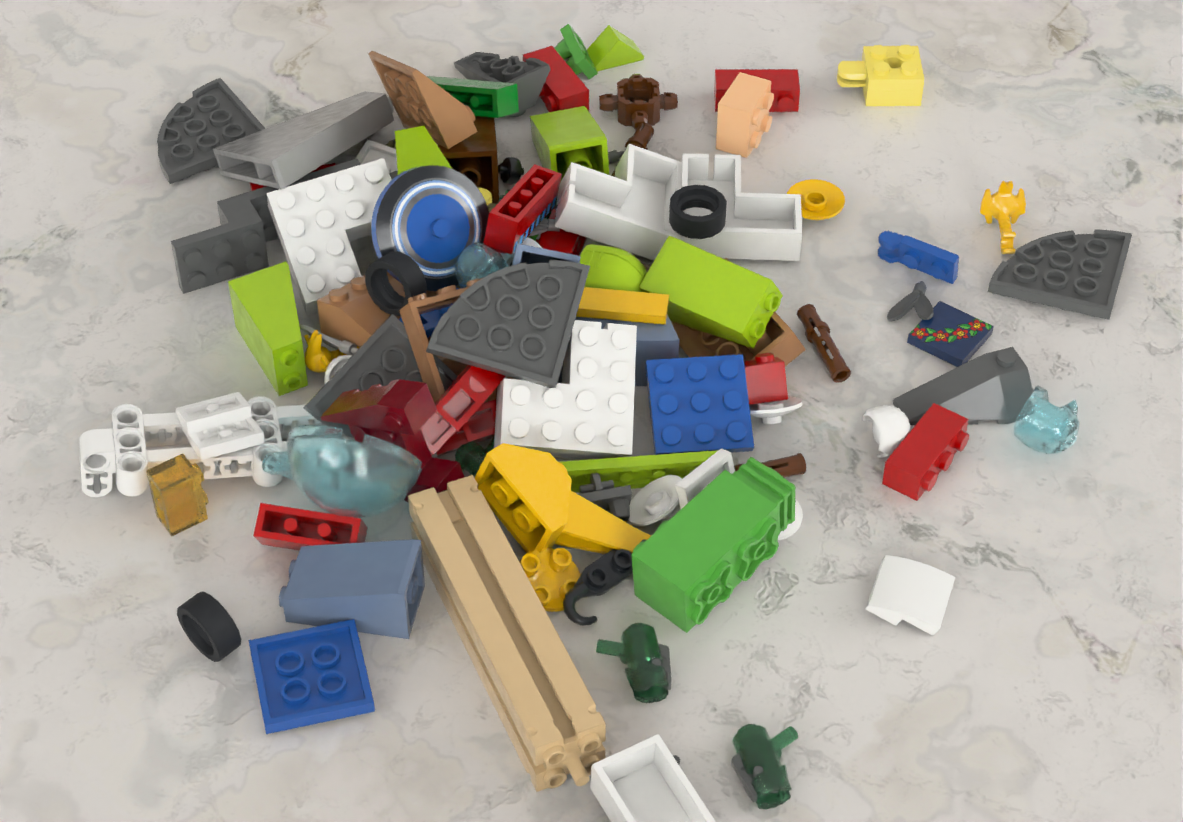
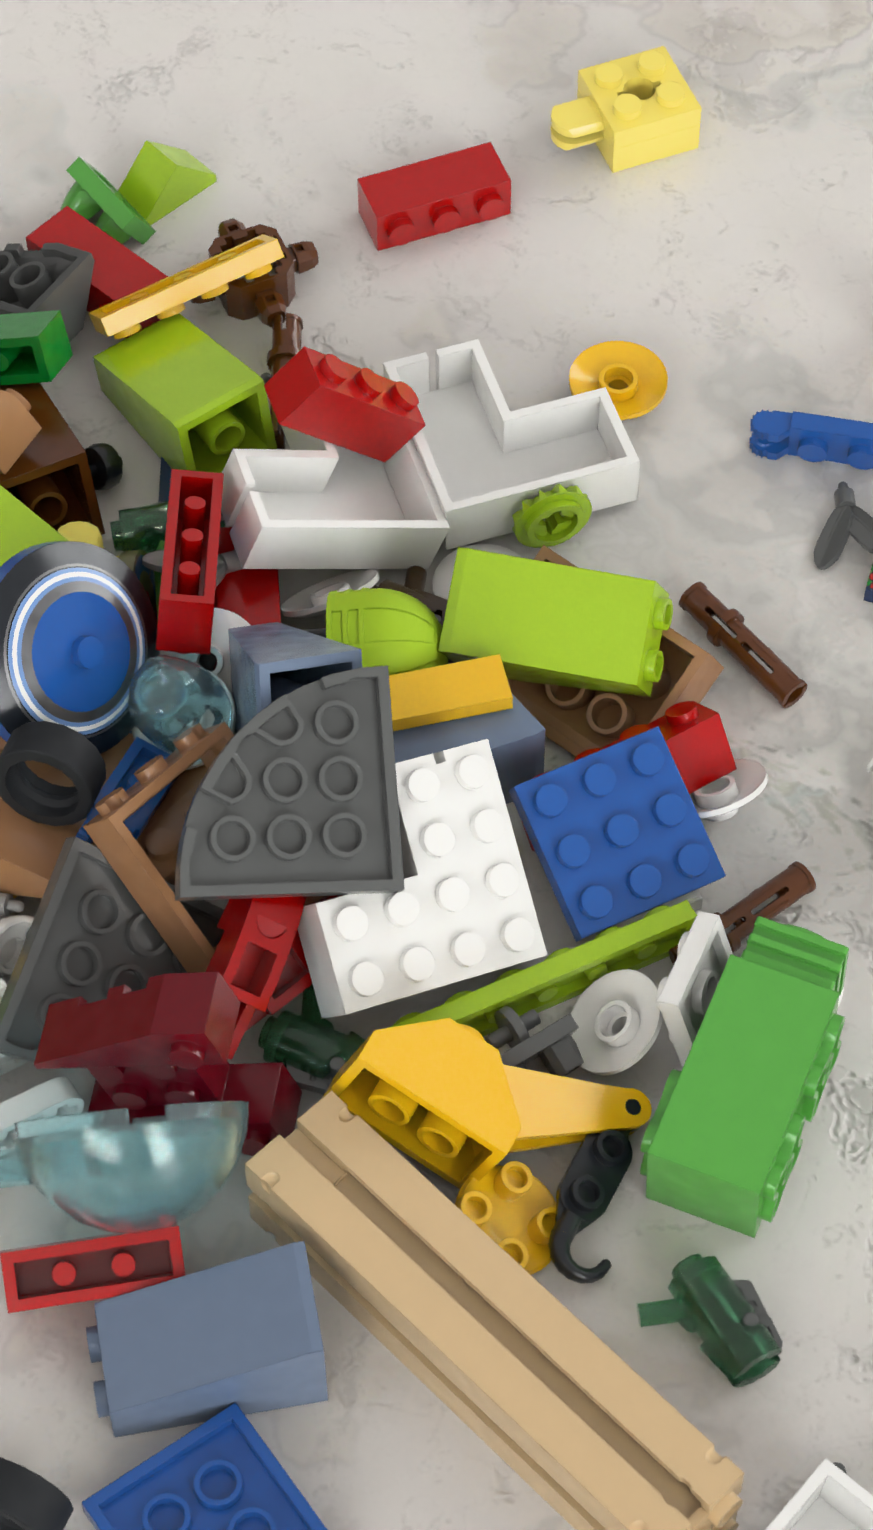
camera: 20 degrees left, 10 degrees up
black tyre [669,185,727,239] -> none
light nougat brick [716,72,774,158] -> none
none -> yellow plate [88,234,284,339]
none -> red brick [264,346,426,463]
none -> lime gear [512,483,592,548]

